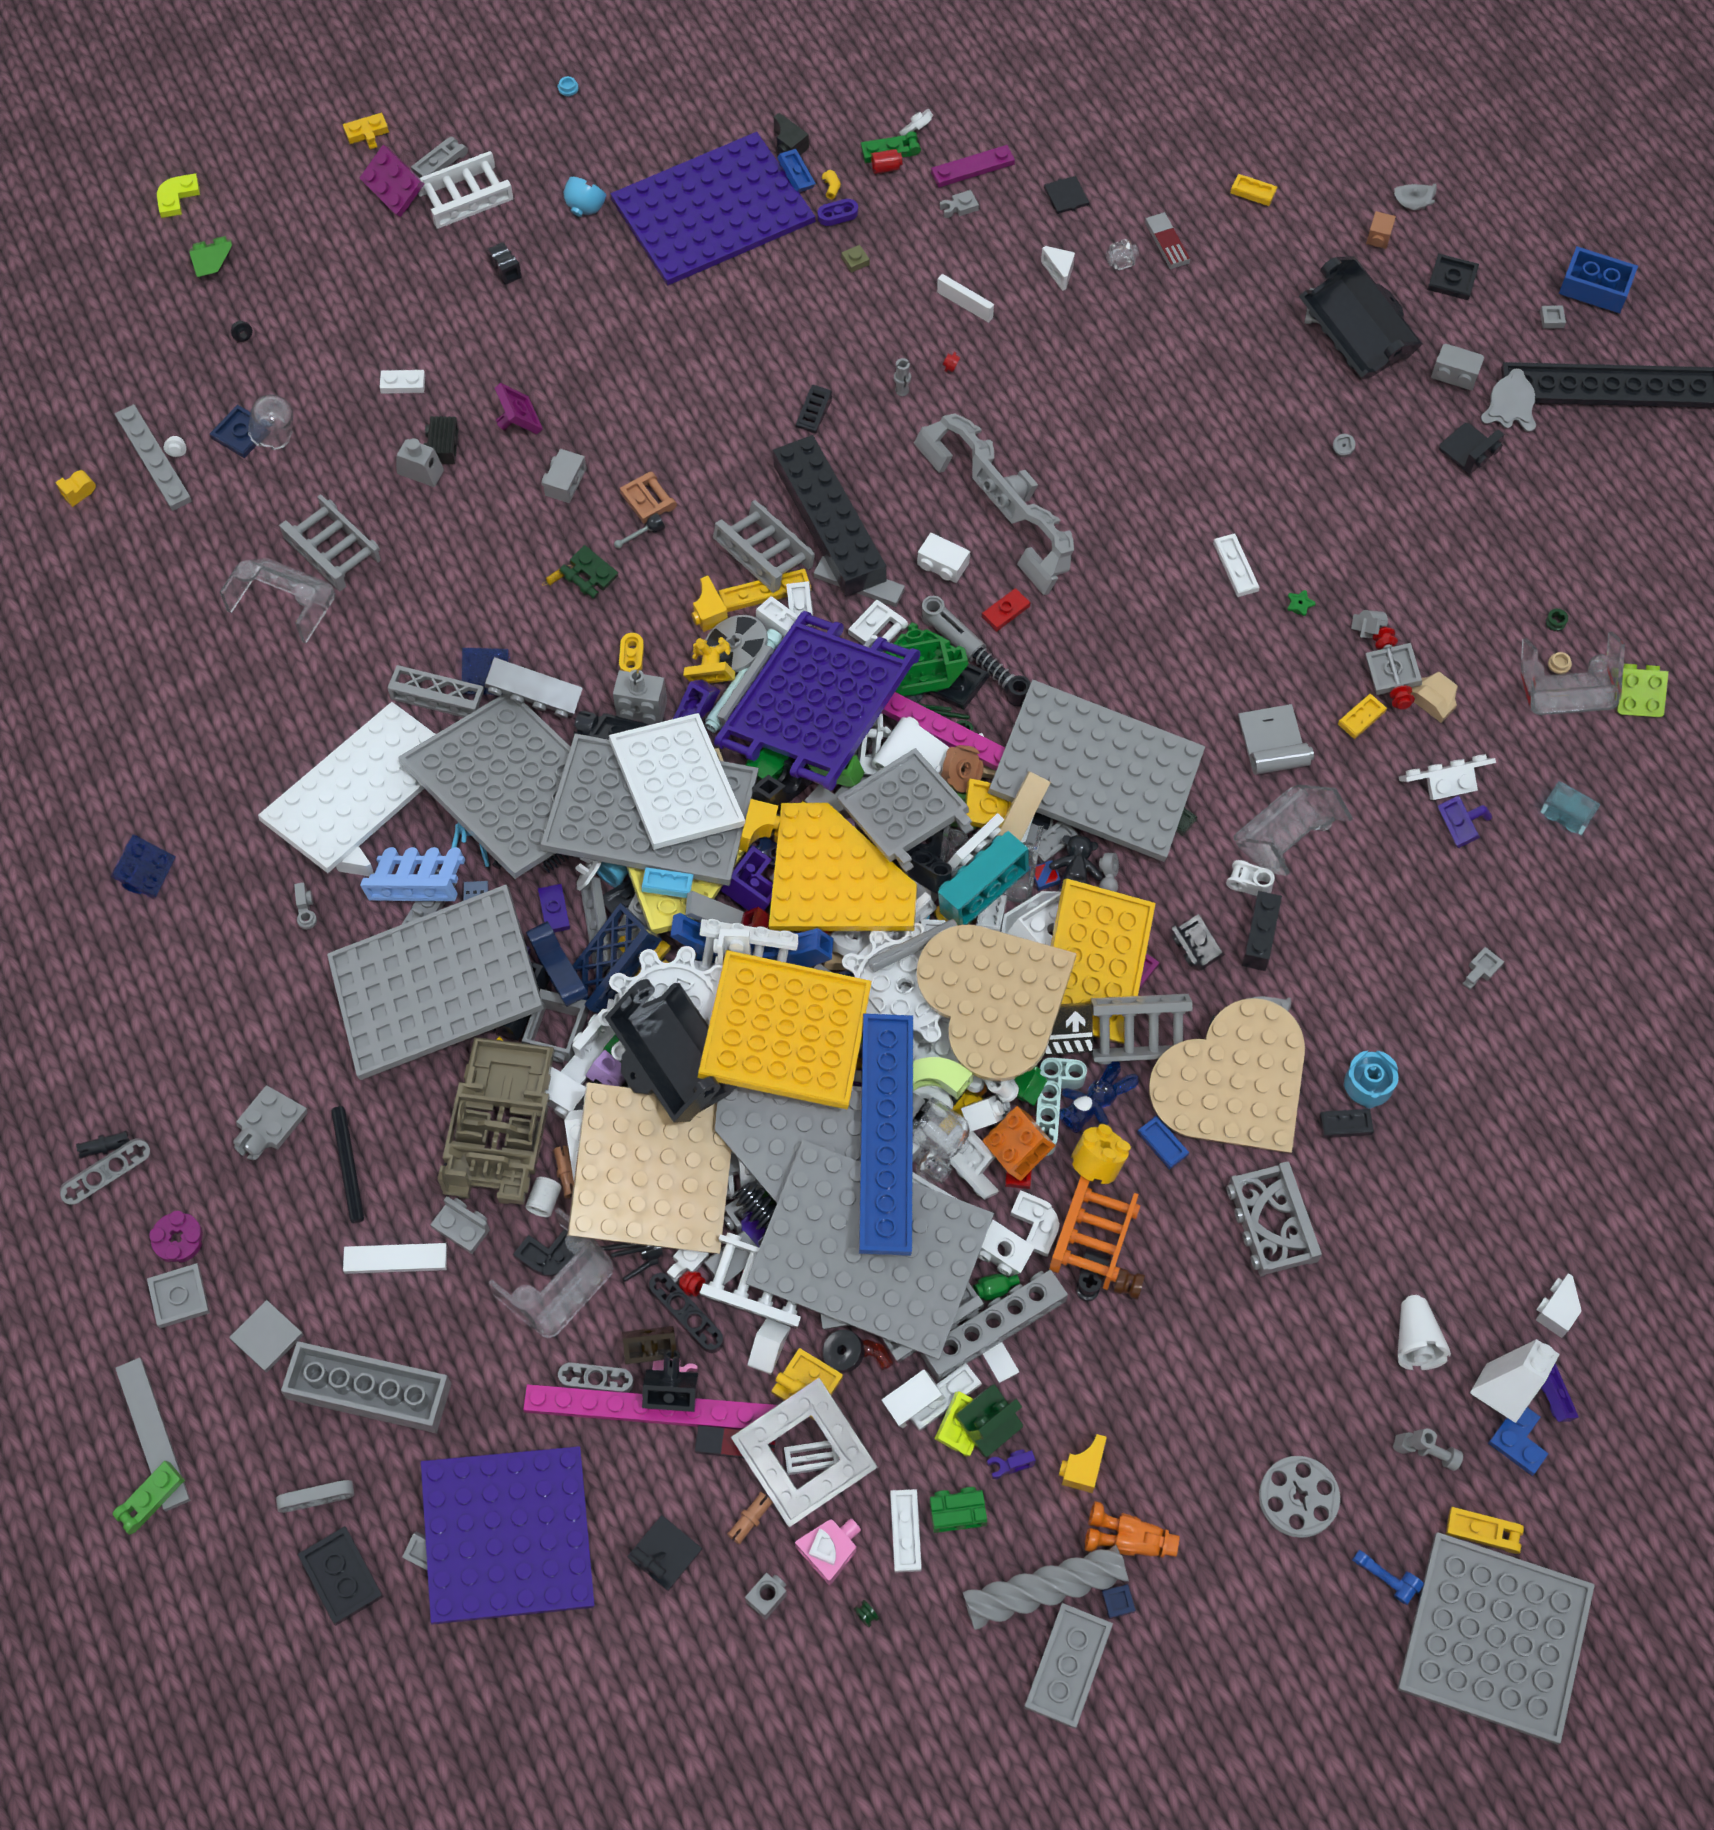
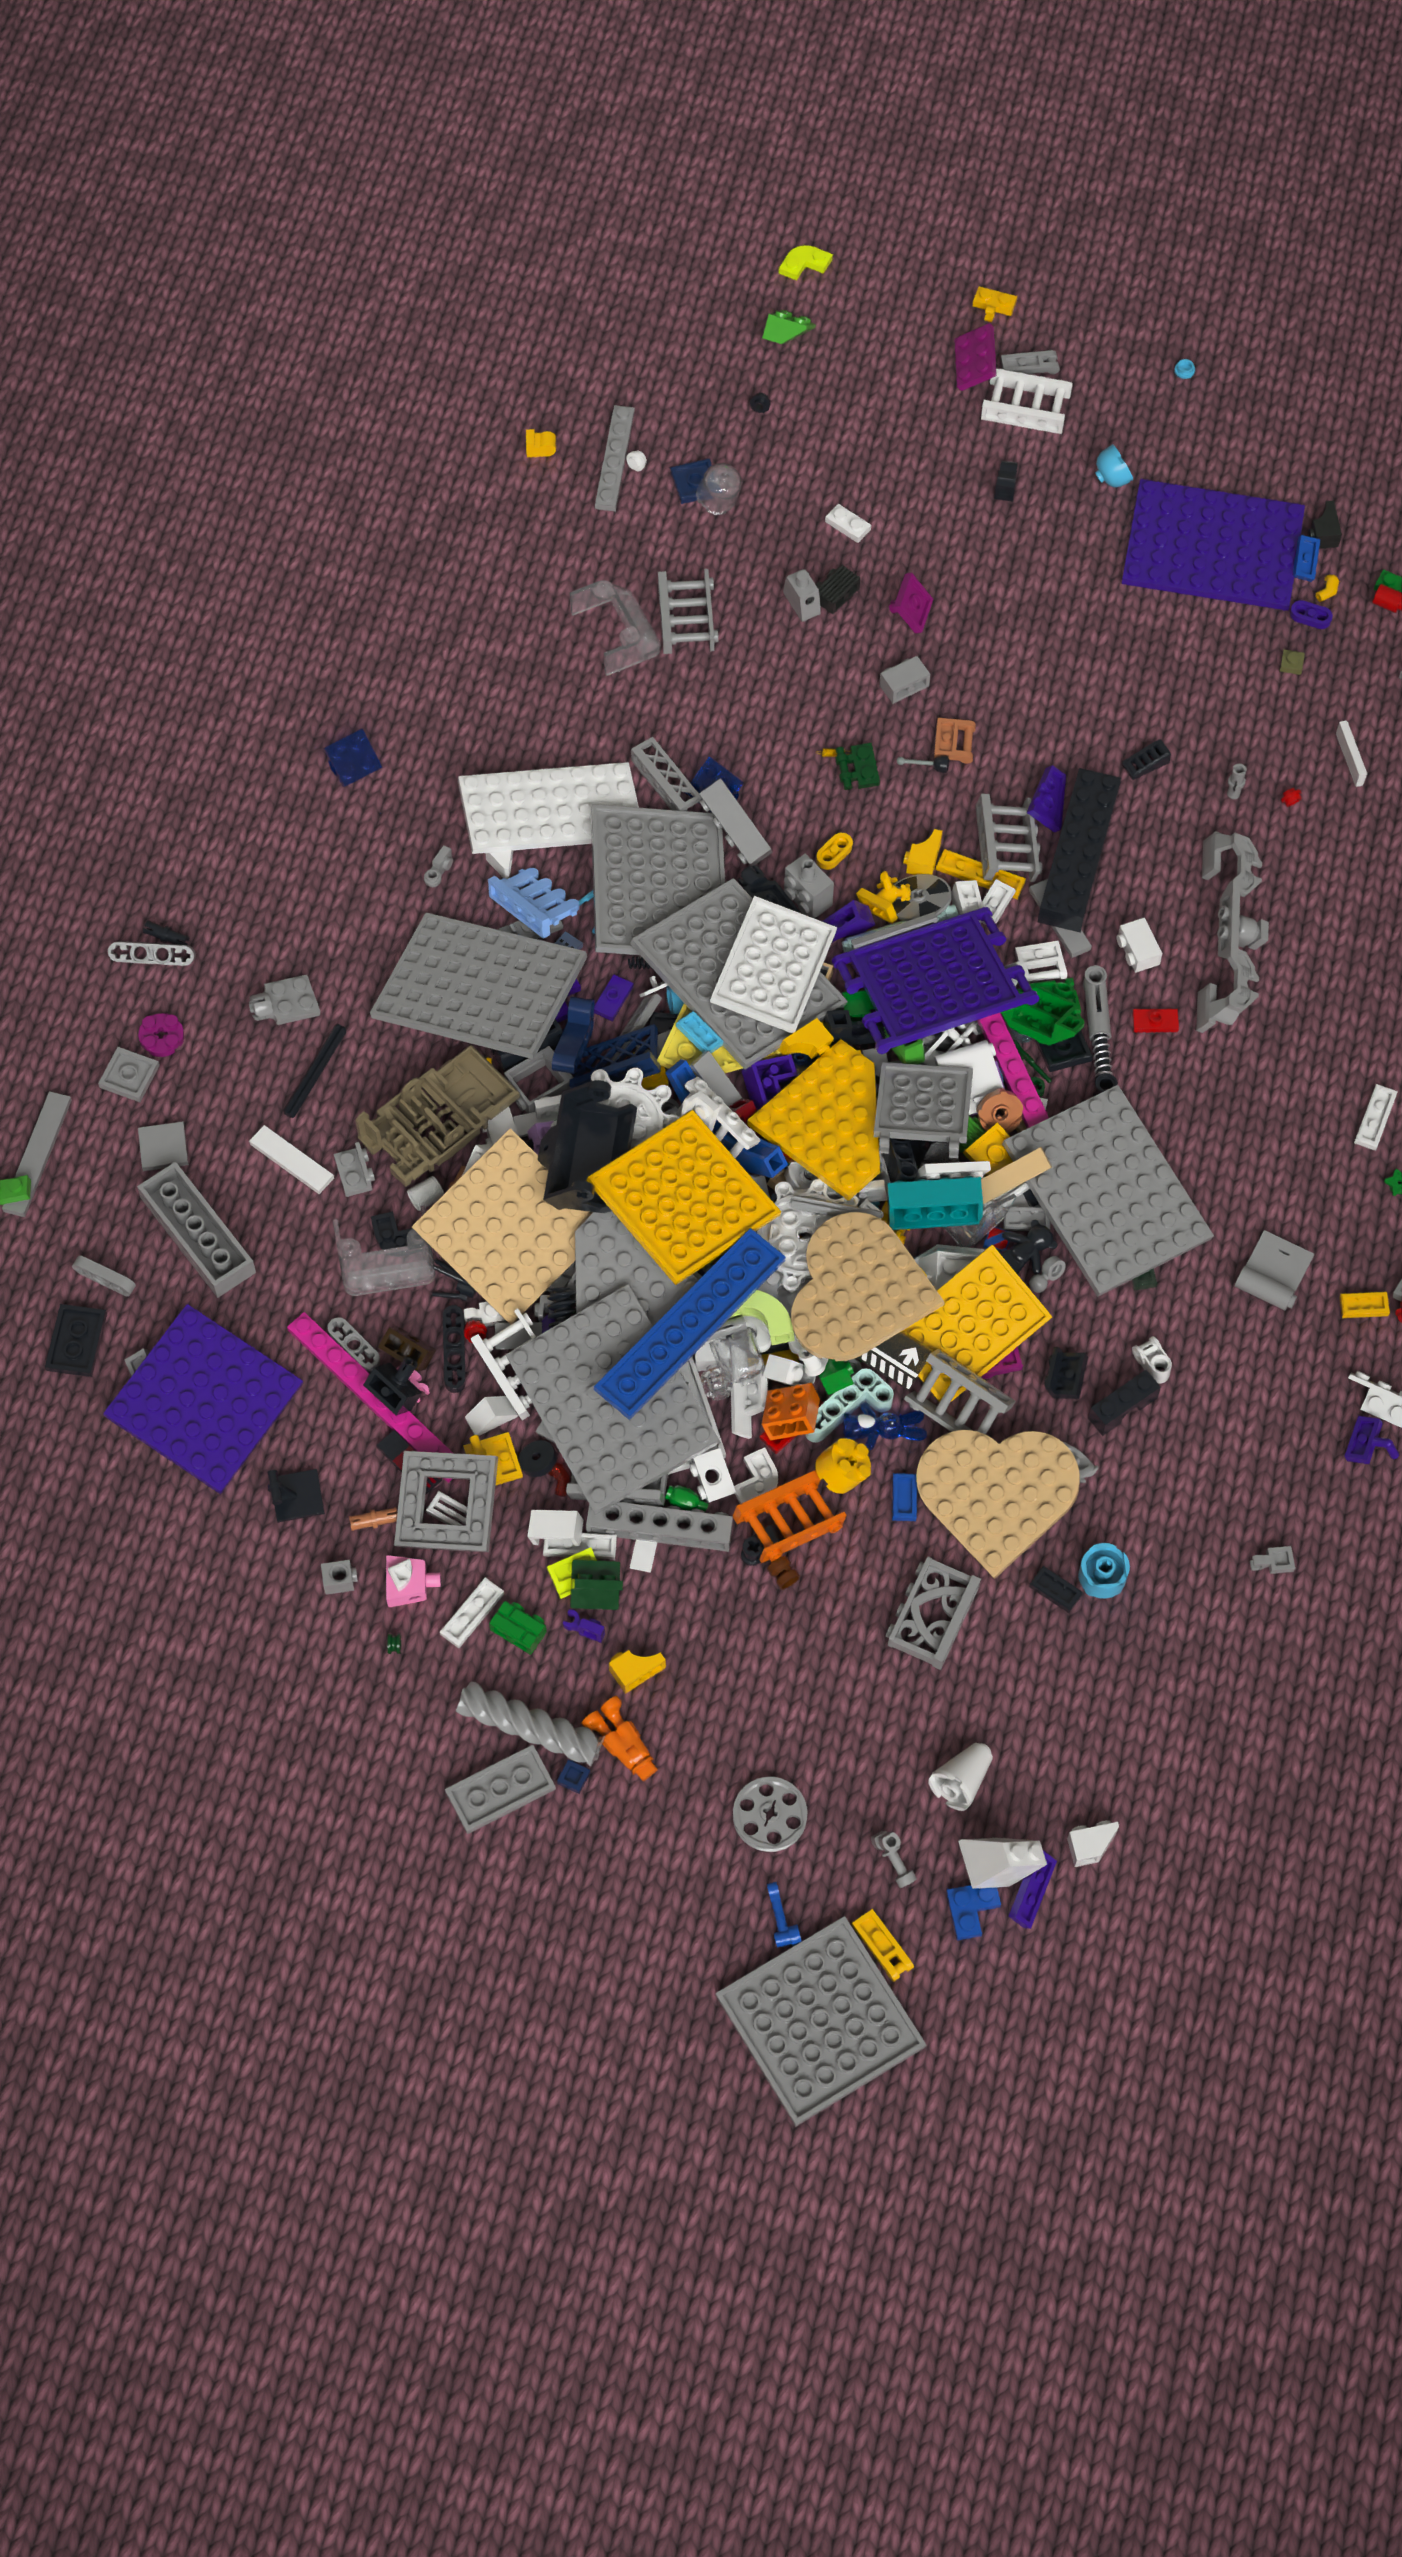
camera: 40 degrees right, 0 degrees up
white plate [976,895,1007,932] -> none
clear windscreen [1233,785,1353,876] -> none
none -> dark purple wing [1026,765,1066,833]

